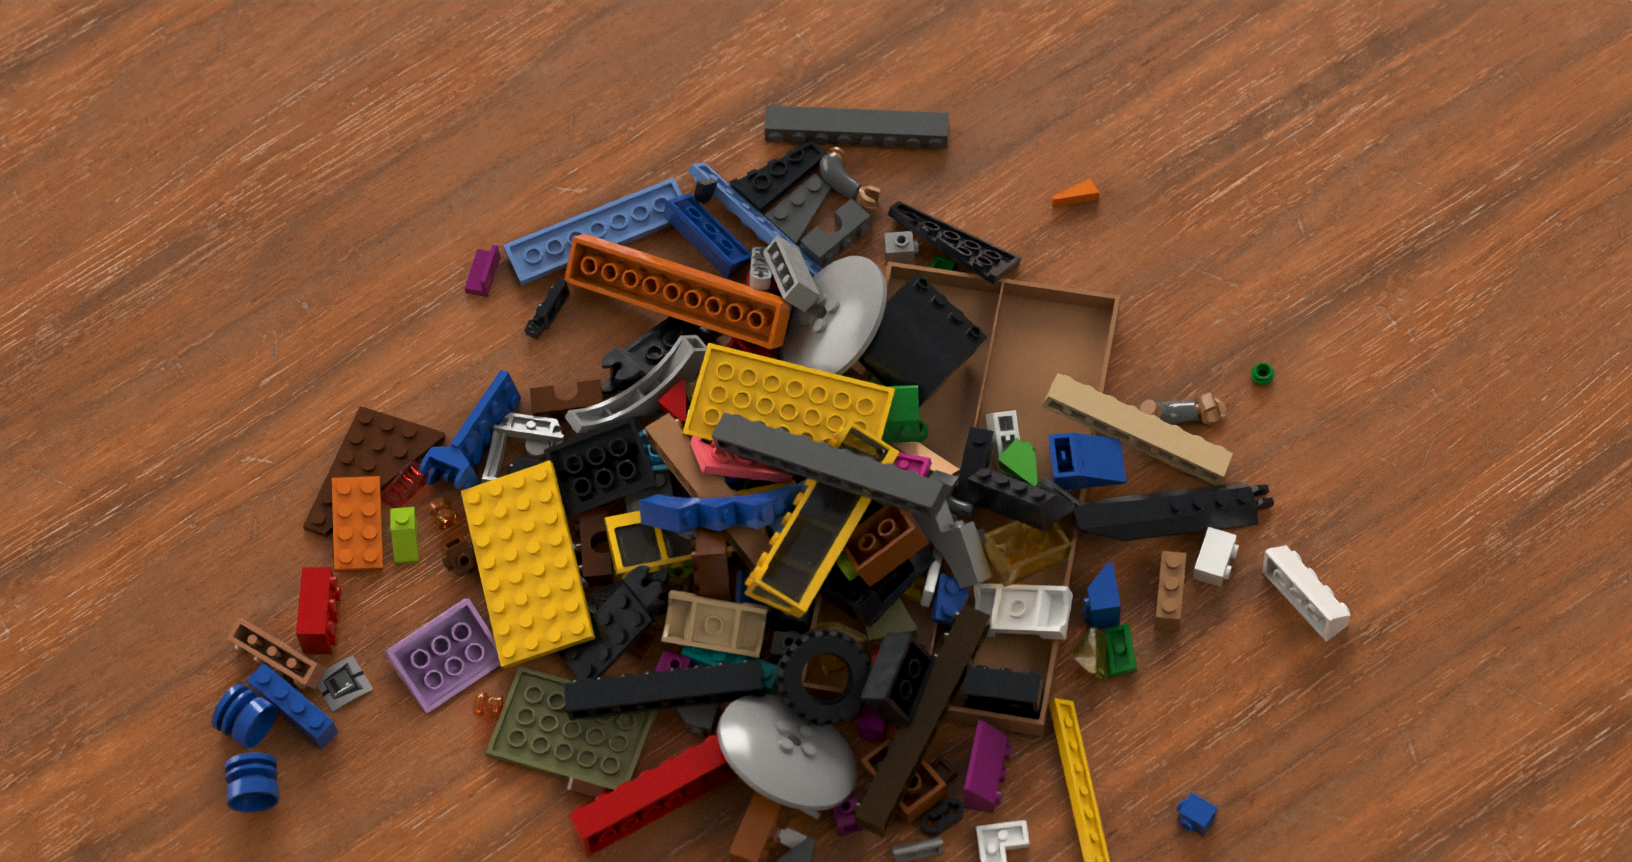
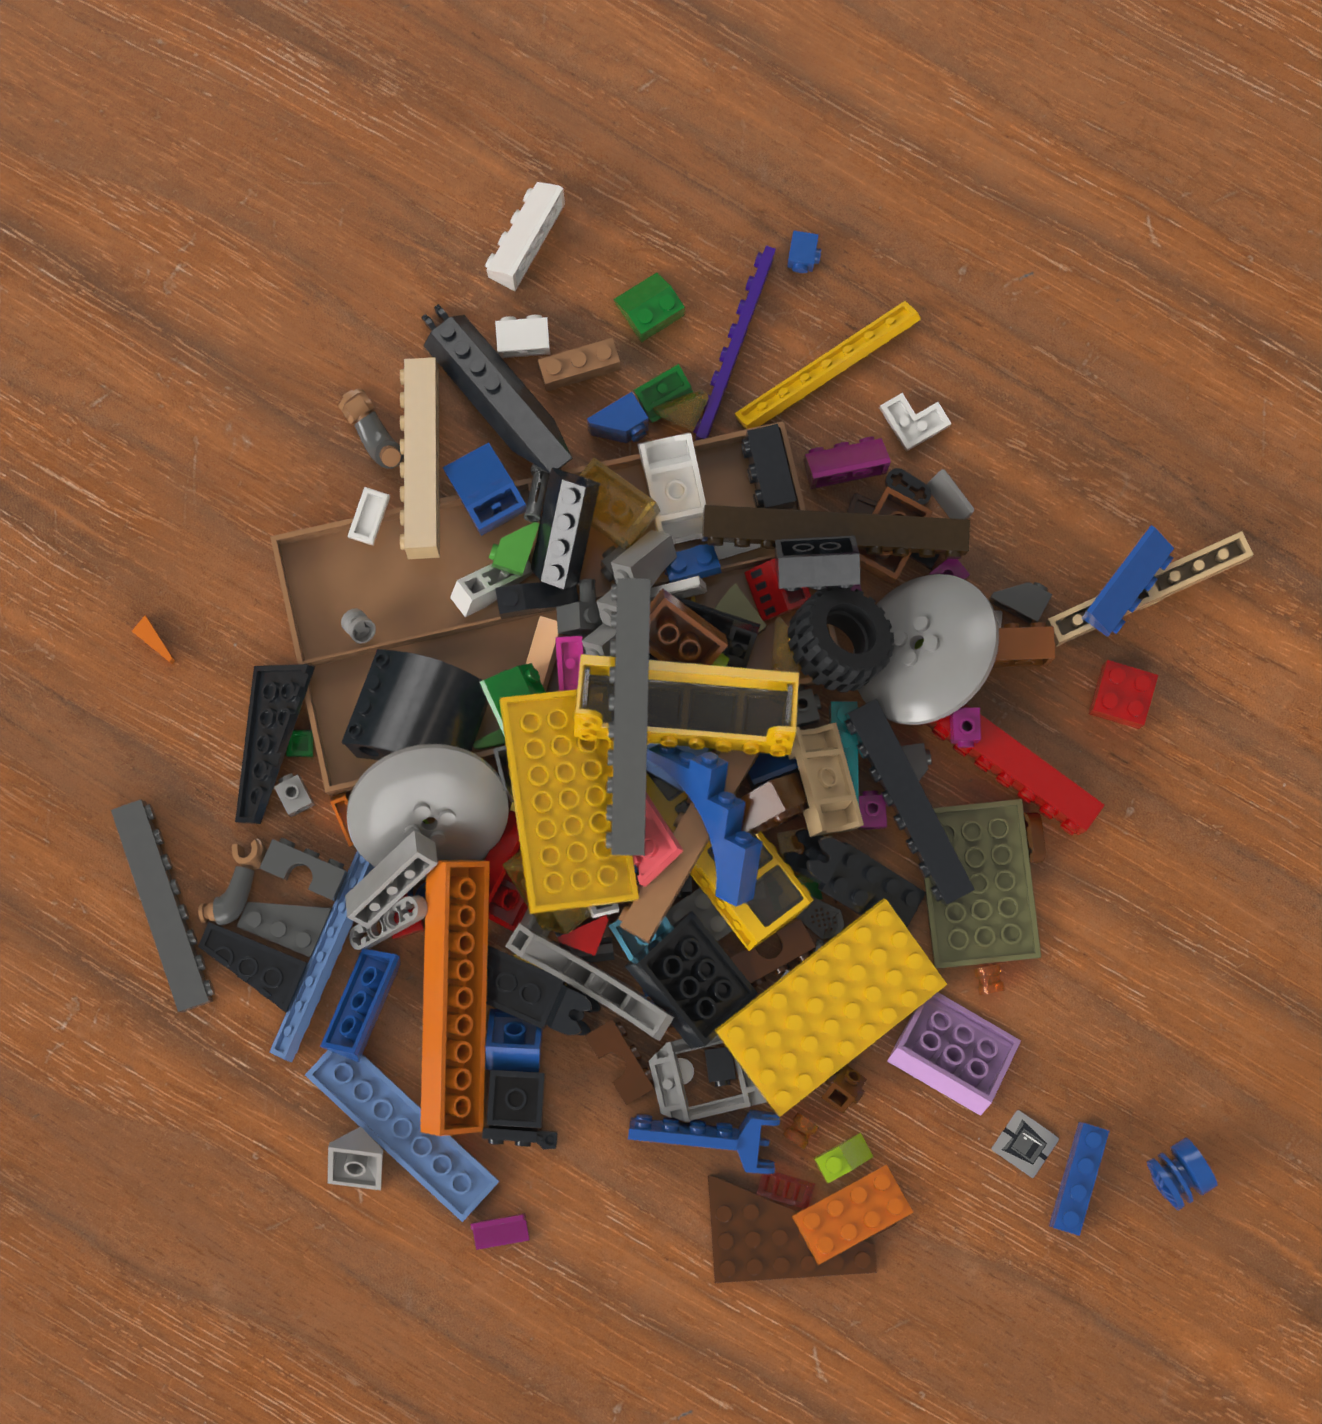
camera: 120 degrees left, 20 degrees up
blue wheel [211,684,277,749] -> none
nougat brick [226,618,327,690] -> none
red brick [296,567,341,654] -> none
black tile [694,178,718,204] -> none
green plate [1250,362,1275,385] -> none
none -> light grey slope [327,1127,383,1190]
none -> light grey wheel [341,608,376,644]
none -> white tile [348,487,390,546]
none -> blue slope [485,1009,542,1072]
none -> black brick [487,1070,546,1128]
none -> green slope [613,272,685,343]
none -> dark purple plate [693,246,776,441]
none -> magenta brick [950,707,981,748]

